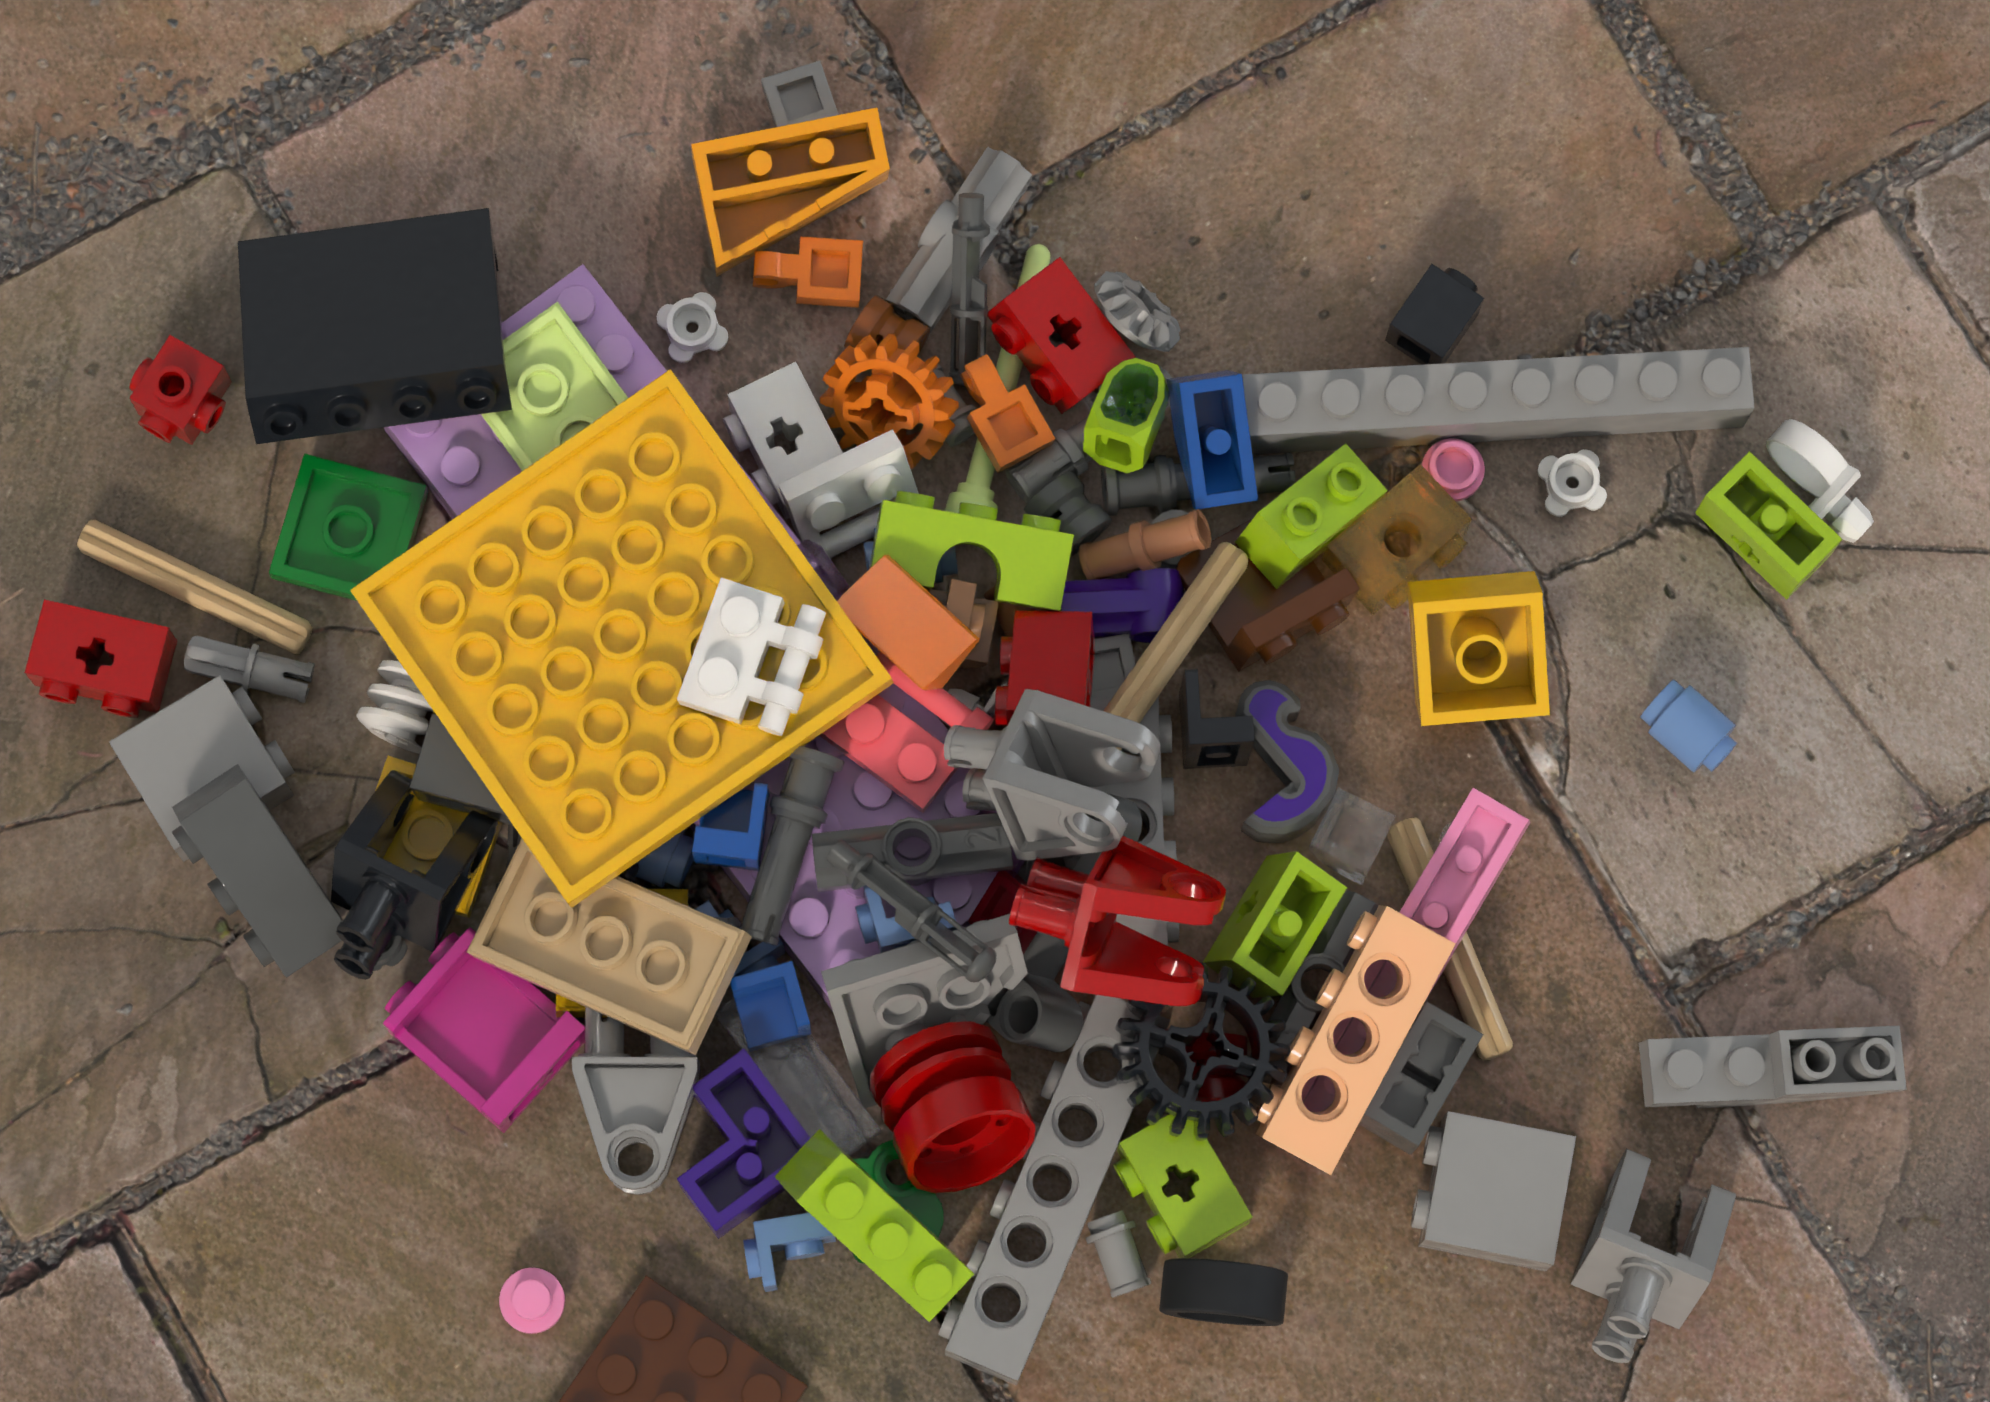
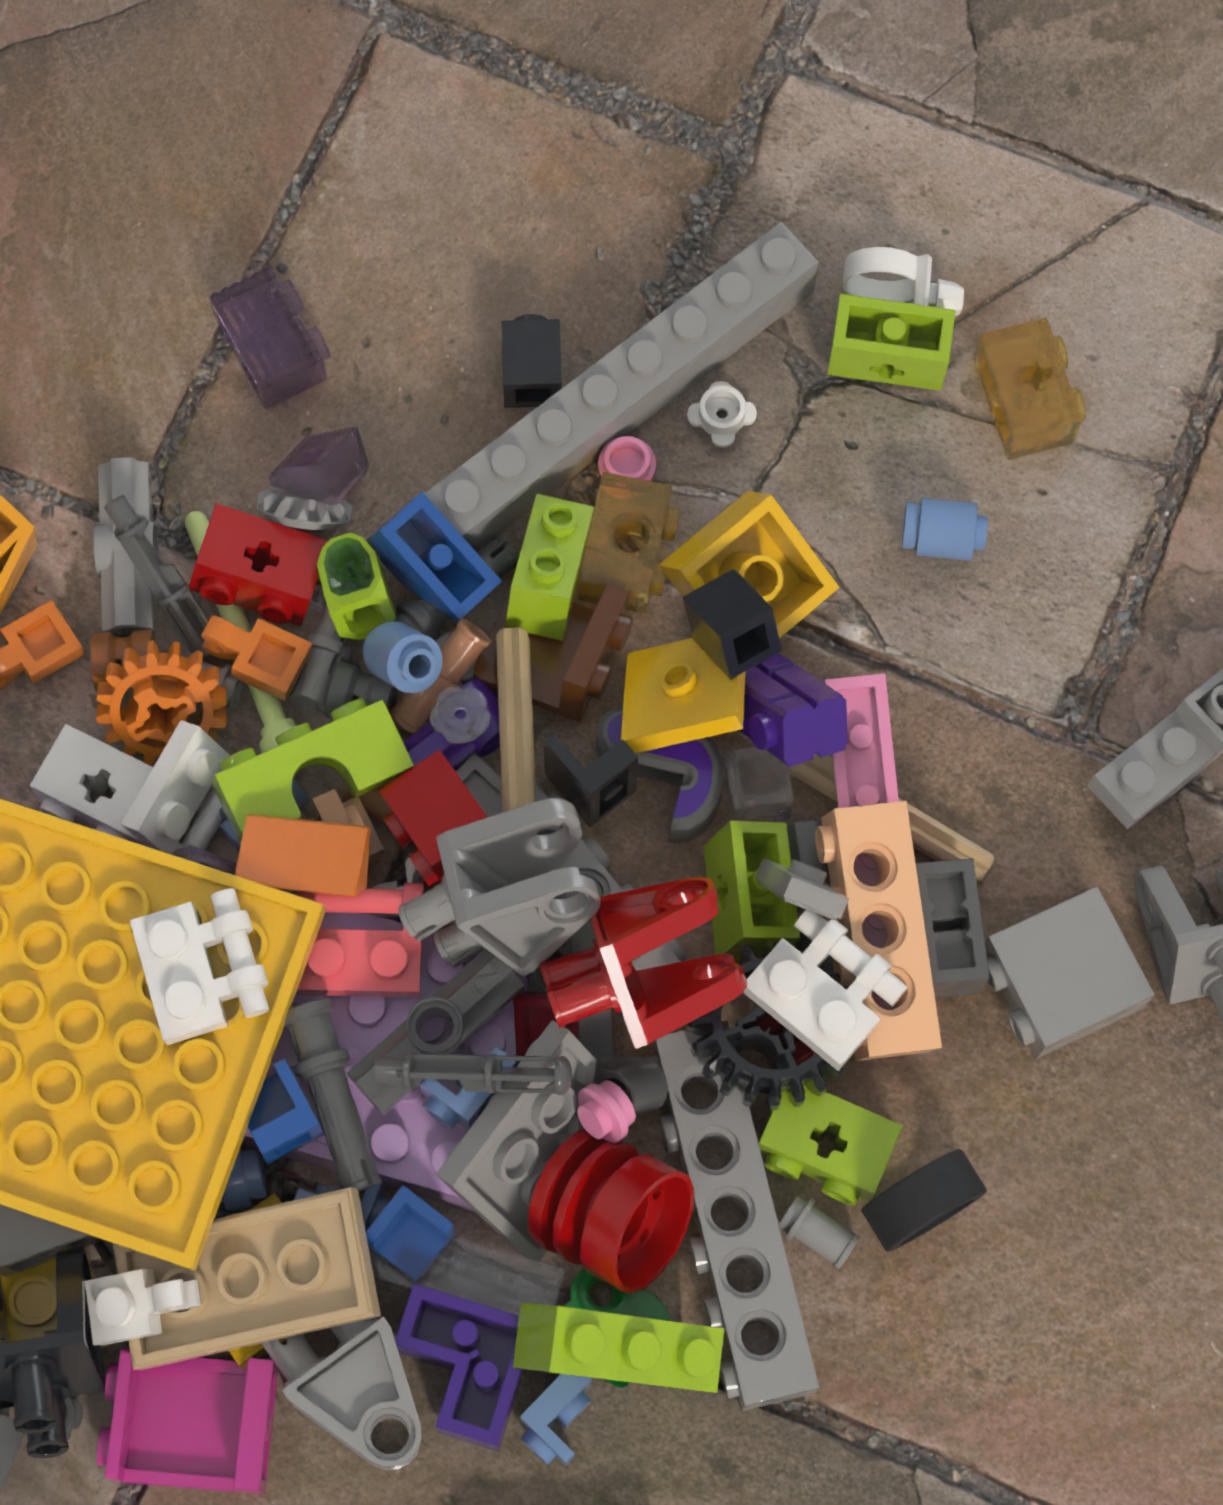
camera: 35 degrees left, 5 degrees down
none -> white plate [85,1269,201,1345]
none -> clear purple brick [209,267,331,410]
none -> slope [268,427,369,505]
none -> medium blue brick [363,621,443,693]
none -> clear plate [430,686,490,744]
none -> bright pink plate [577,1080,636,1143]
none -> yellow plate [621,638,746,754]
none -> black brick [683,569,782,680]
none -> dark purple brick [738,653,848,767]
none -> white plate [743,910,908,1071]
none -> light grey plate [755,858,849,920]
none -> clear yellow brick [973,317,1086,460]

